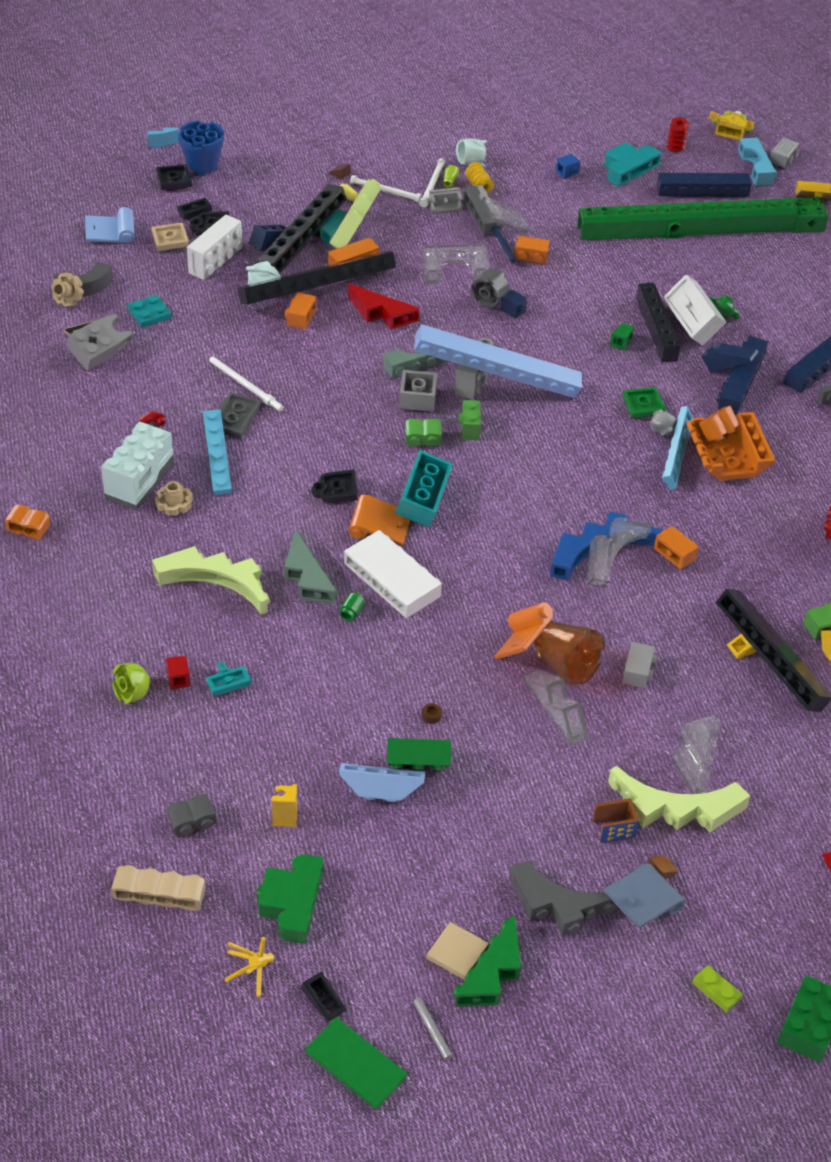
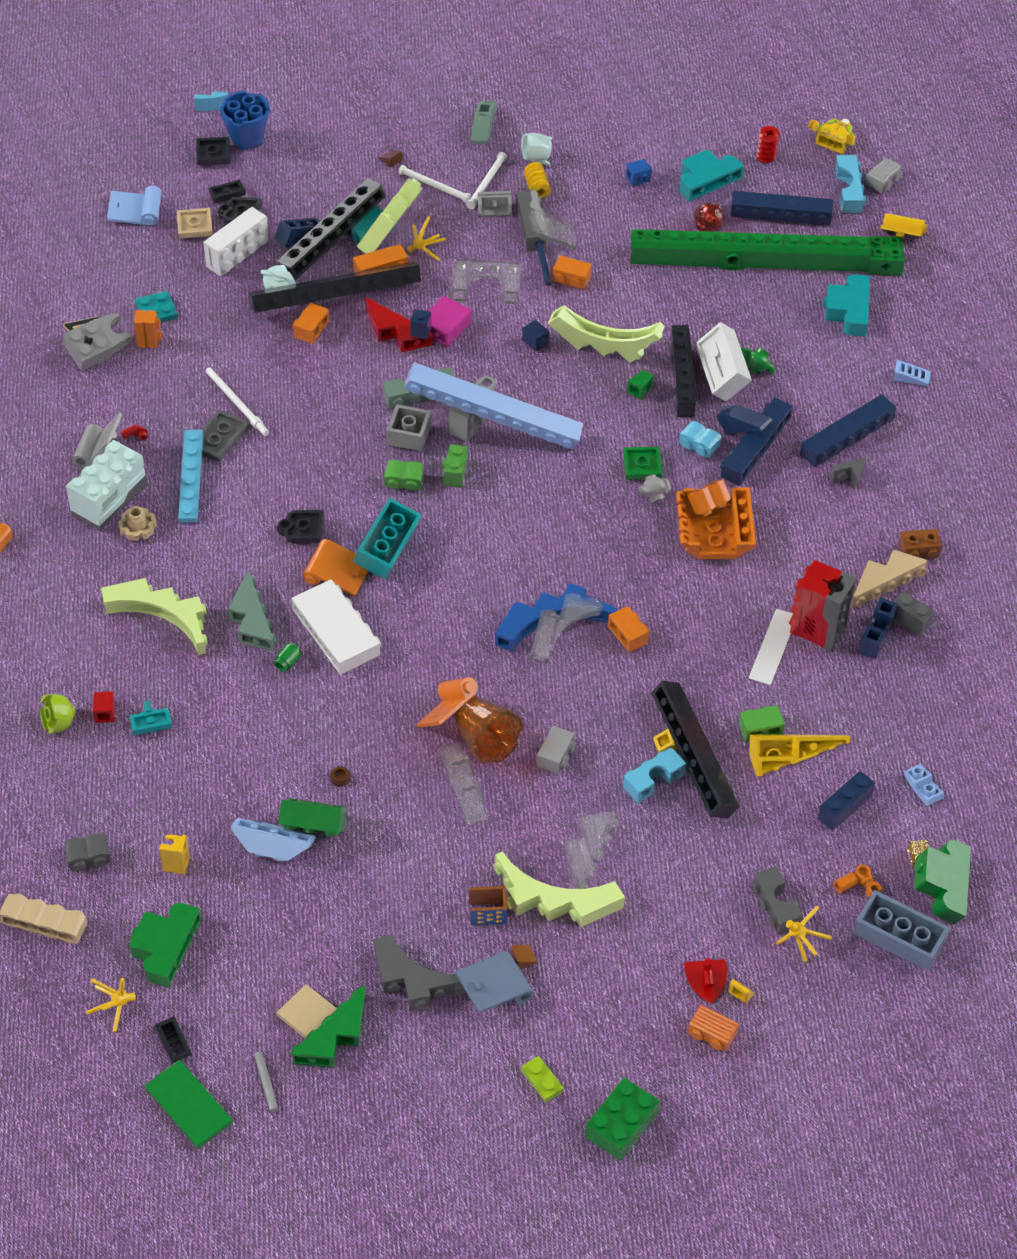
camera: 10 degrees right, 5 degrees up
tan plant [51,273,84,307] -> none
dark grey arch [53,262,113,297] -> none
light yellow cone [340,183,358,202] -> none
lime cone [443,165,460,188] -> none
dark grey brick [471,269,510,308] -> none
medium azure plate [662,406,693,490] -> none
none -> light grey door [72,412,122,468]
none -> orange brick [133,310,162,348]
none -> yellow plant [407,216,446,261]
none -> dark blue brick [410,309,432,339]
none -> dark pink brick [429,296,472,347]
none -> sand green slope [471,101,498,145]
none -> yellowish green arch [548,305,665,363]
none -> medium azure arch [623,748,686,803]
none -> medium azure brick [679,421,722,458]
none -> clear red plant [694,202,724,232]
none -> white sticker [749,609,793,685]
none -> teal brick [822,274,870,337]

